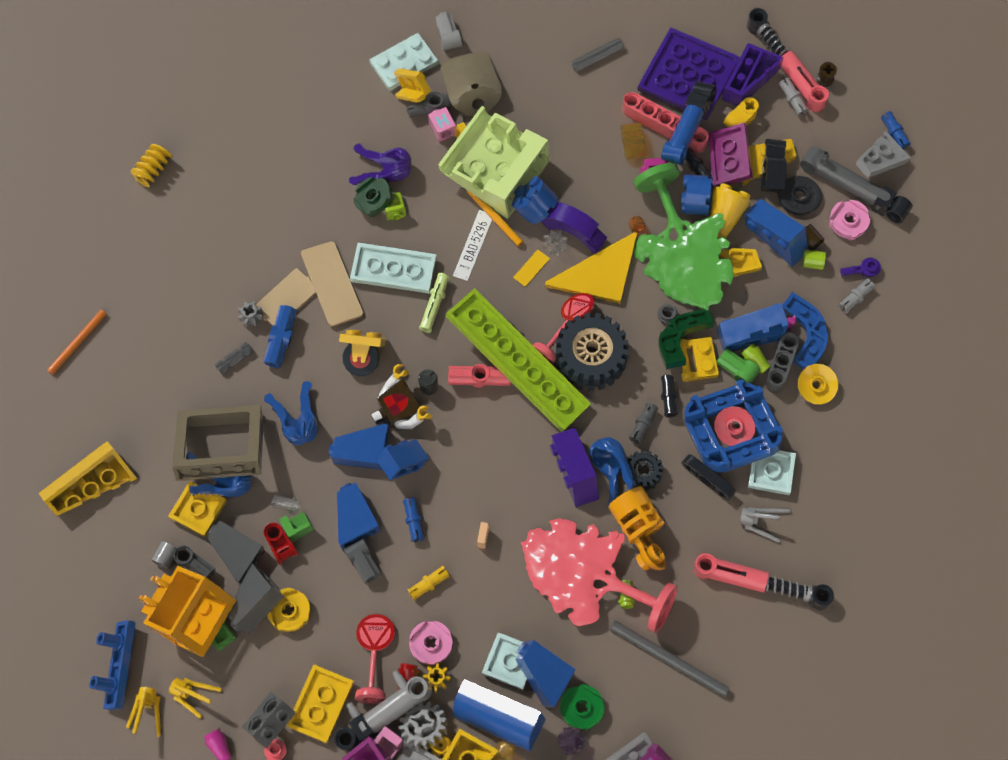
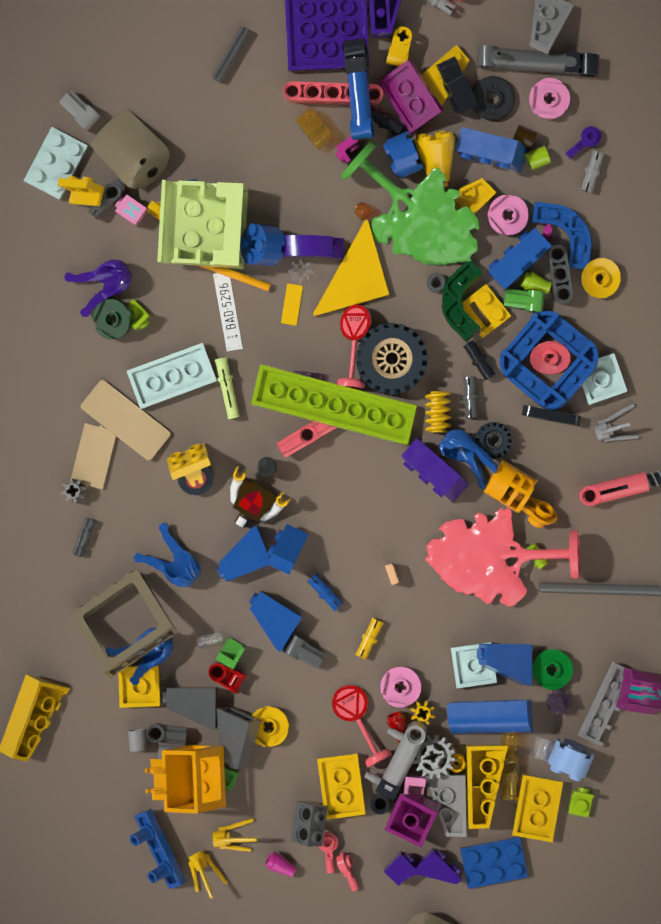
camera: 30 degrees left, 20 degrees up
blue piece [264,305,297,368] -> none
none -> yellow piece [425,391,451,433]
none -> bright pink plate [487,195,528,236]

